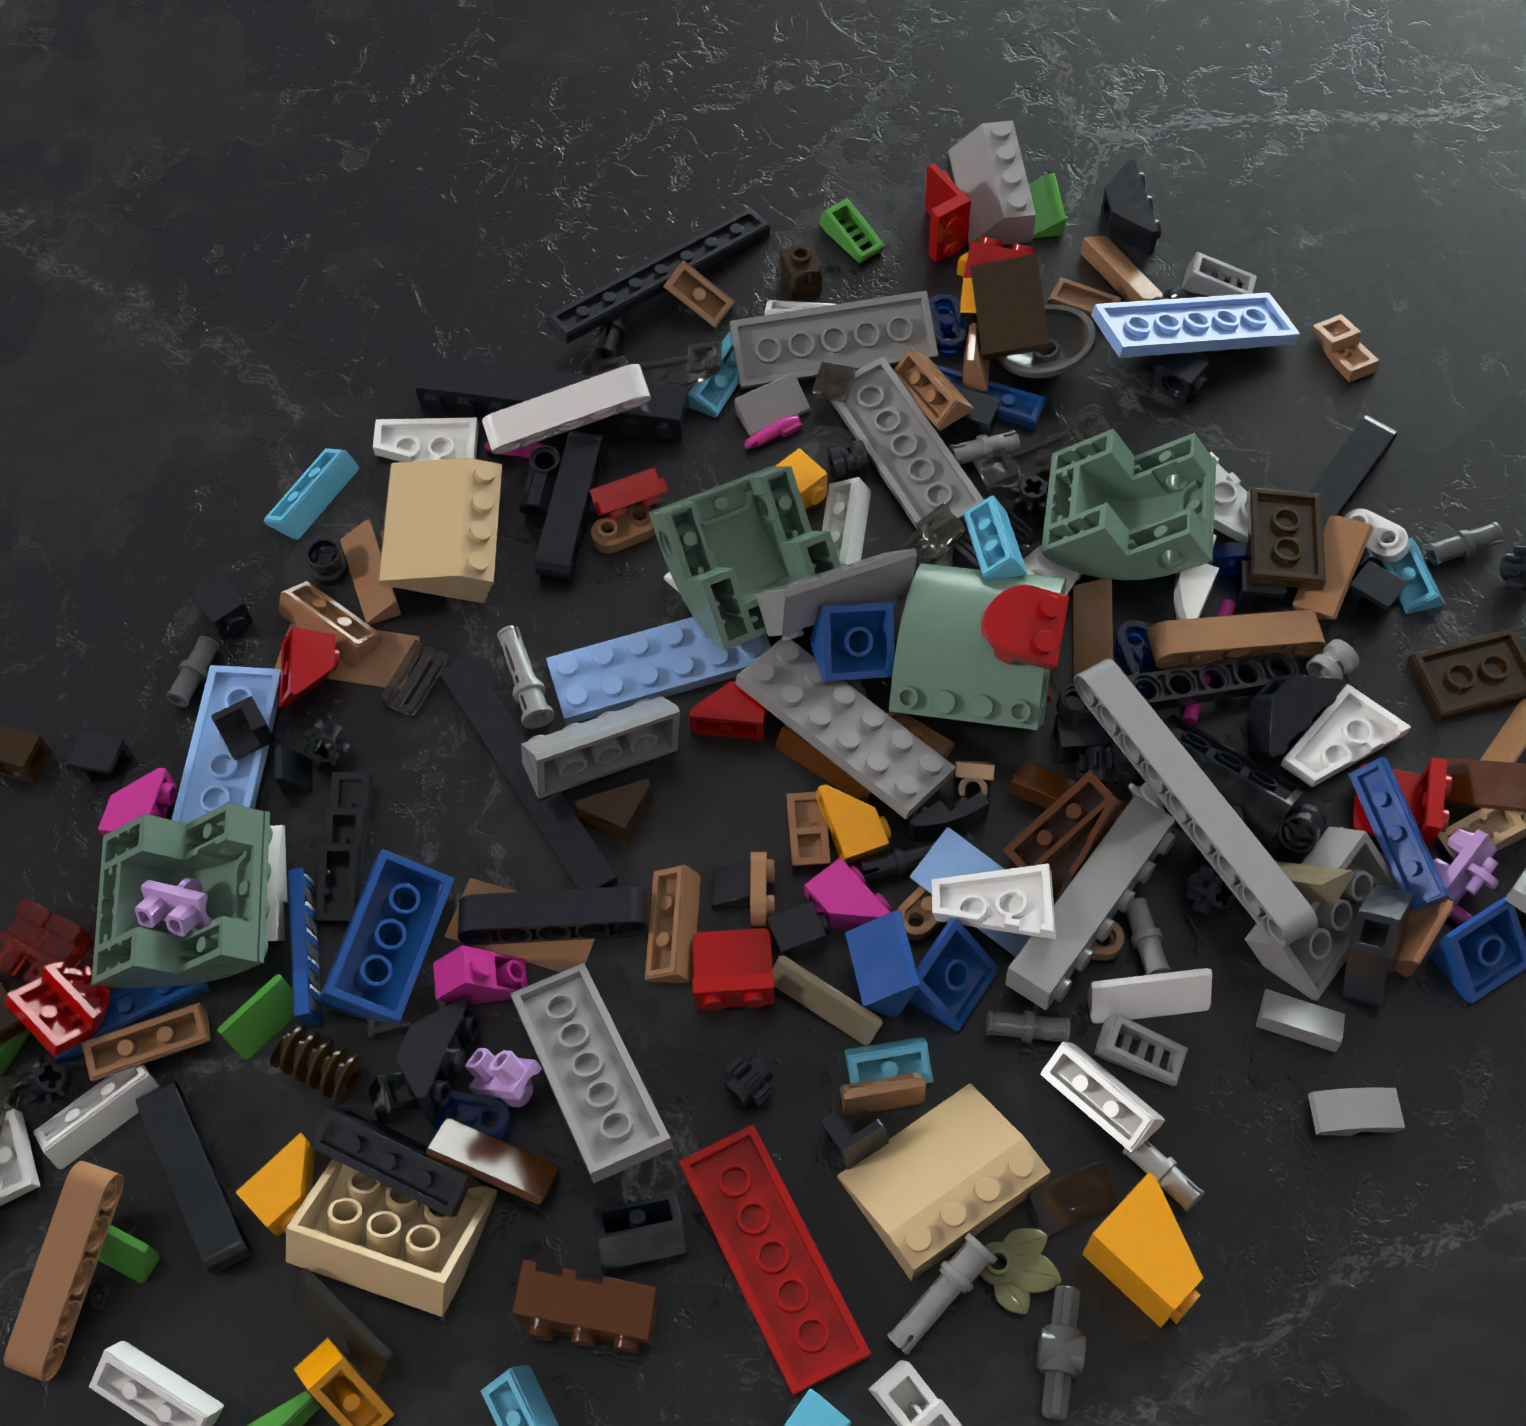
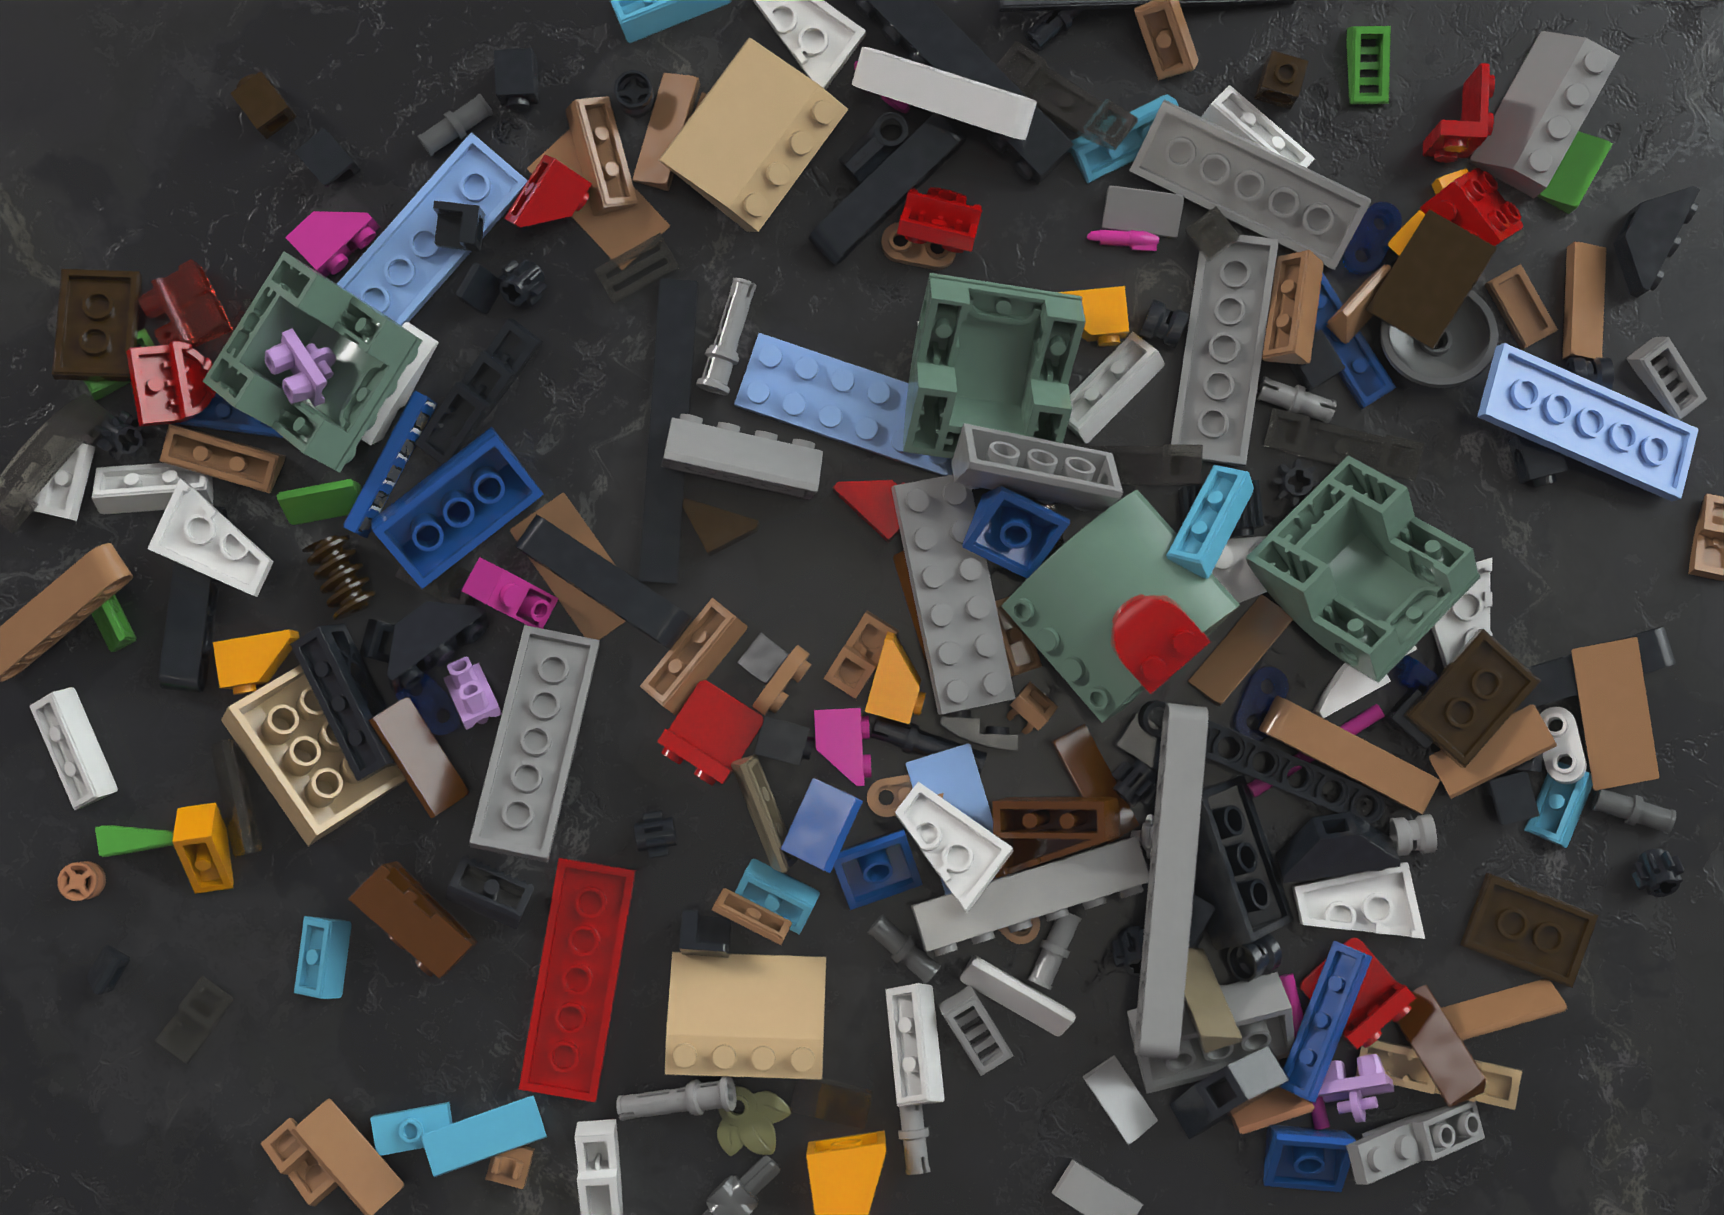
camera: 35 degrees right, 25 degrees up
none -> white wing [147,478,274,597]
none -> medium nougat sticker [1571,637,1659,791]

